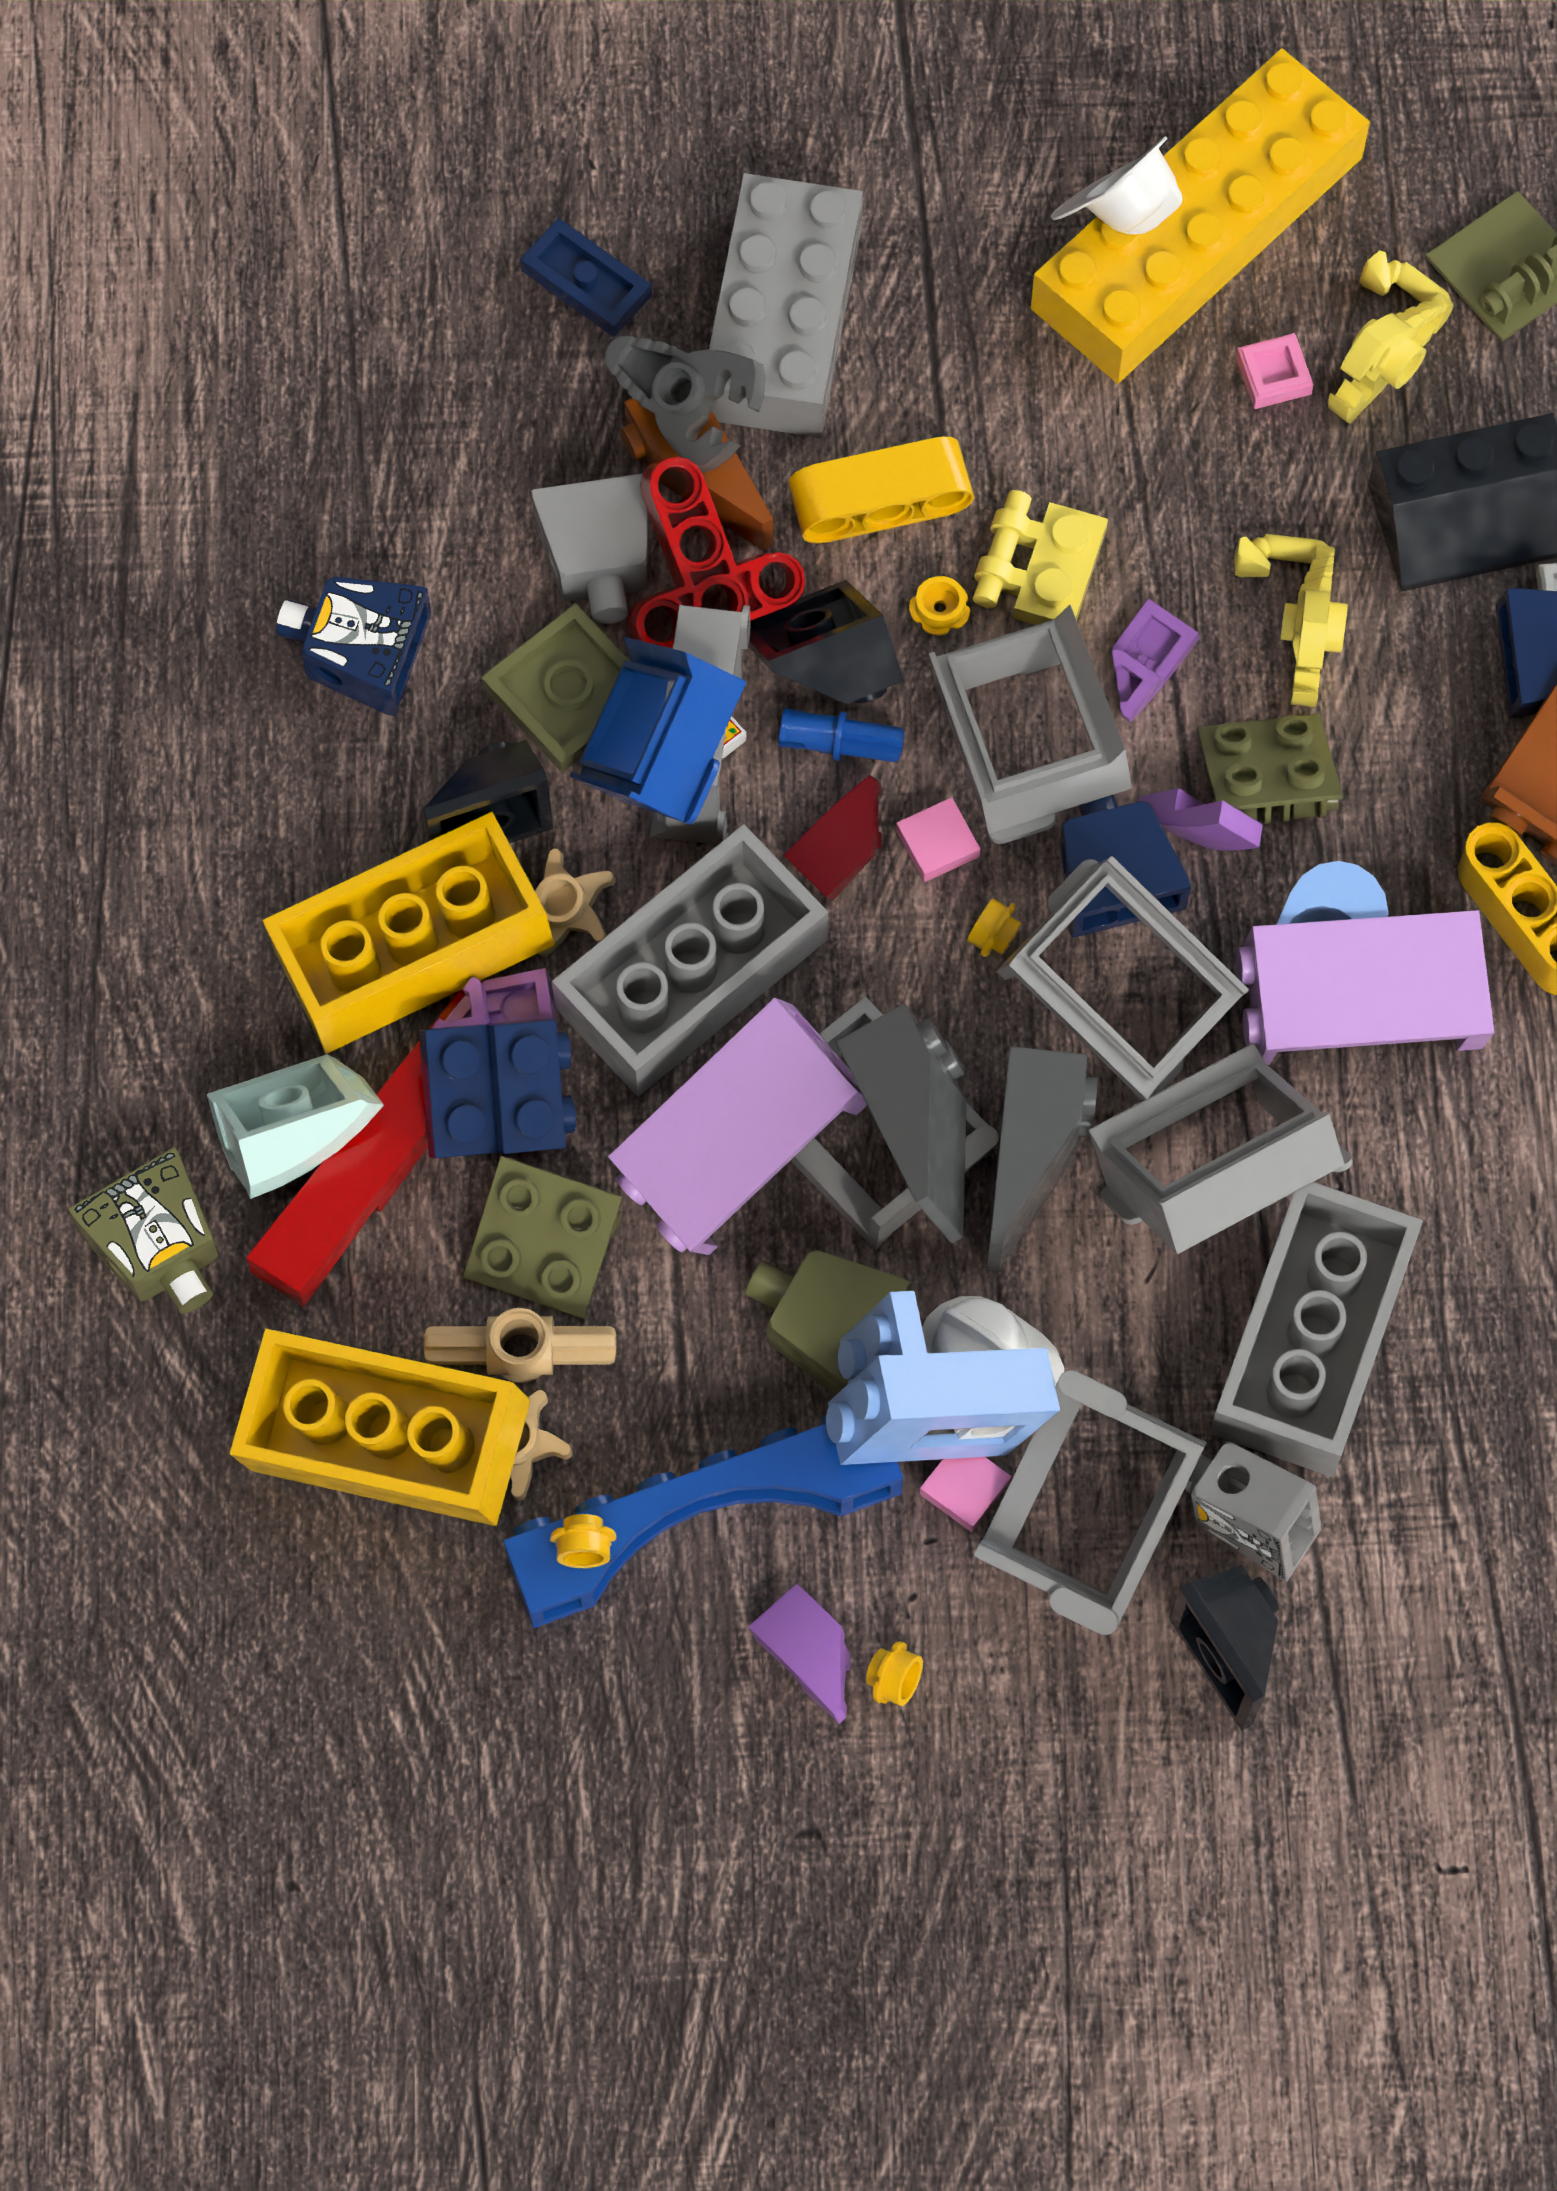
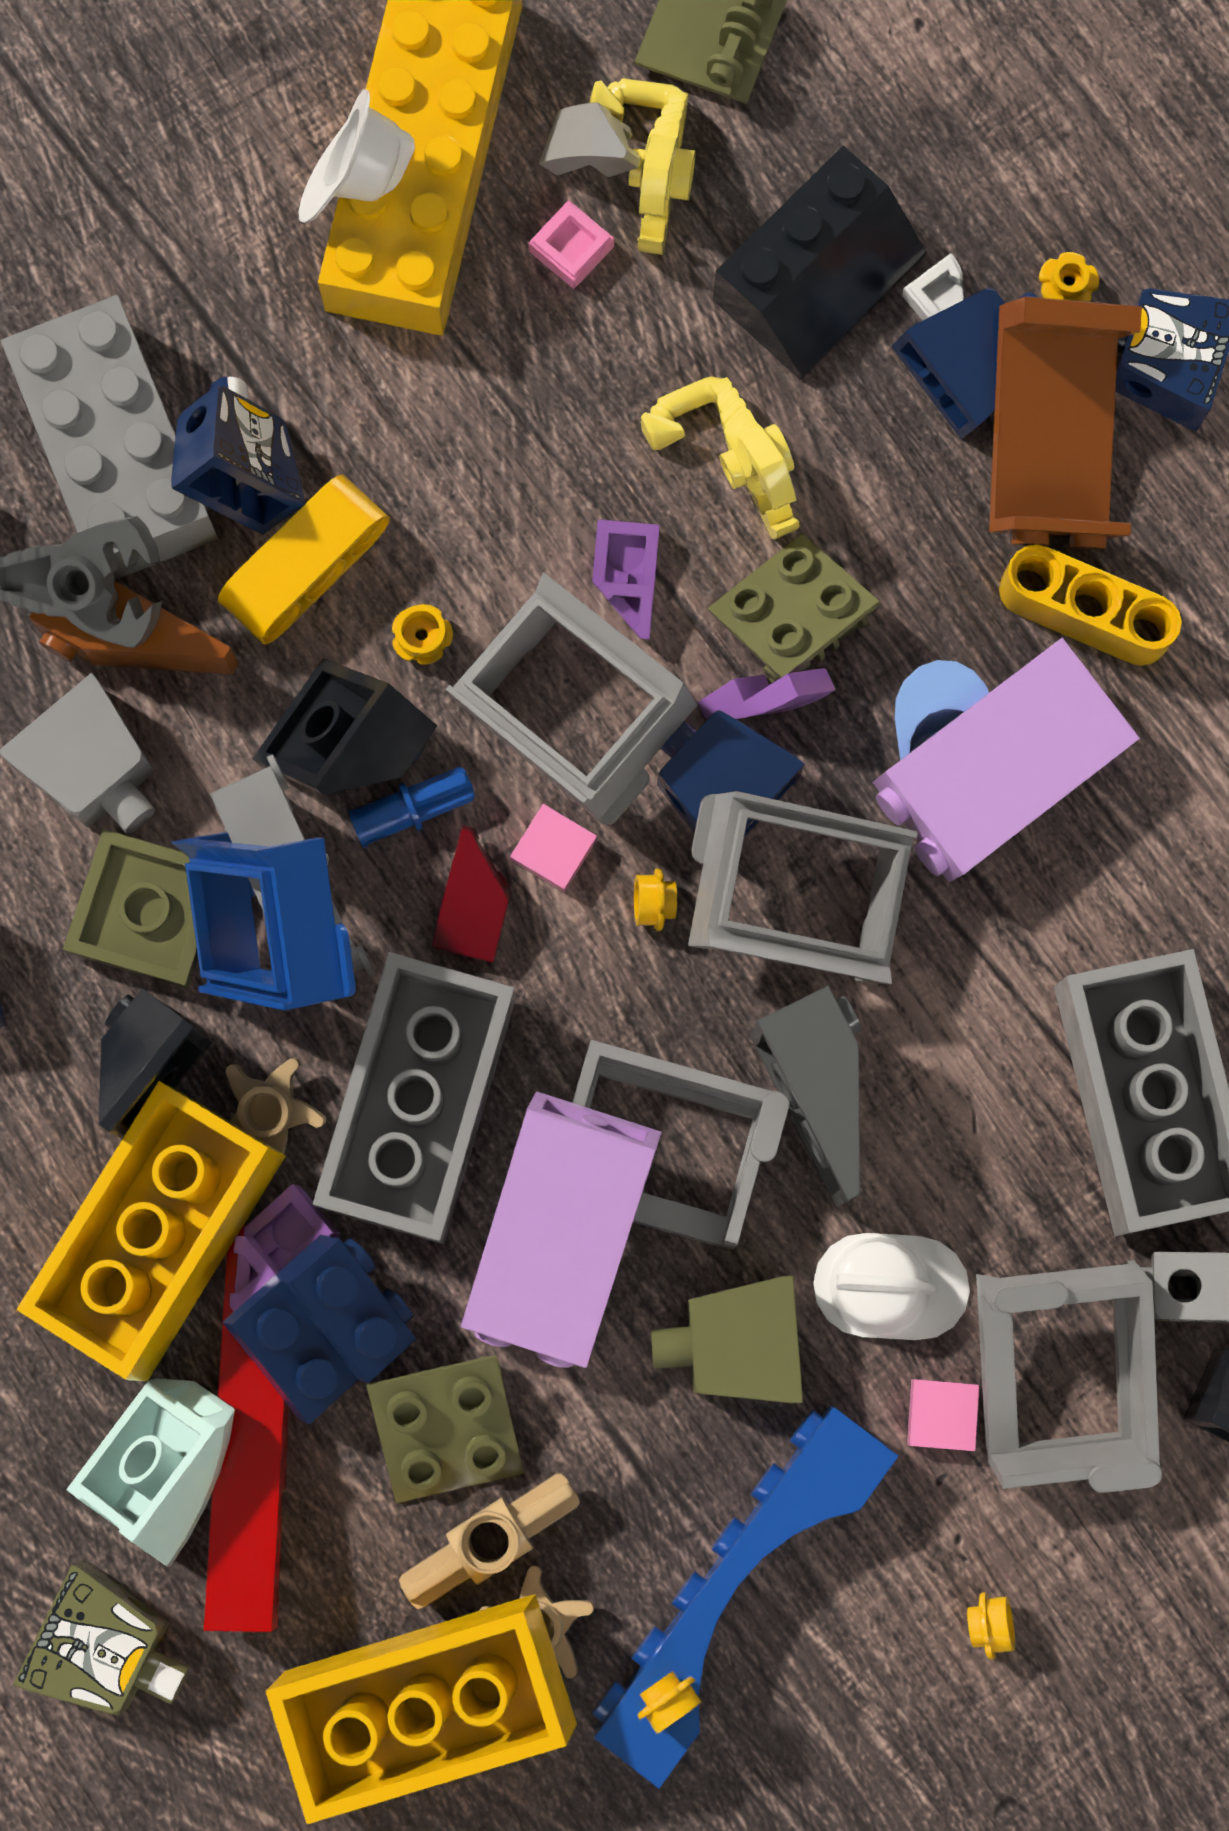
camera: 35 degrees left, 10 degrees up
red beam [626,457,805,649] -> none
medium lavender slope [748,1583,851,1724] -> none
light blue brick [826,1291,1060,1465] -> none
dark grey slope [836,1003,966,1243] -> none
light yellow plate [973,490,1108,625] -> none
light grey piece [1089,1043,1353,1254] -> none
none -> dark blue torso [171,377,305,535]
none -> light grey slope [538,102,641,177]

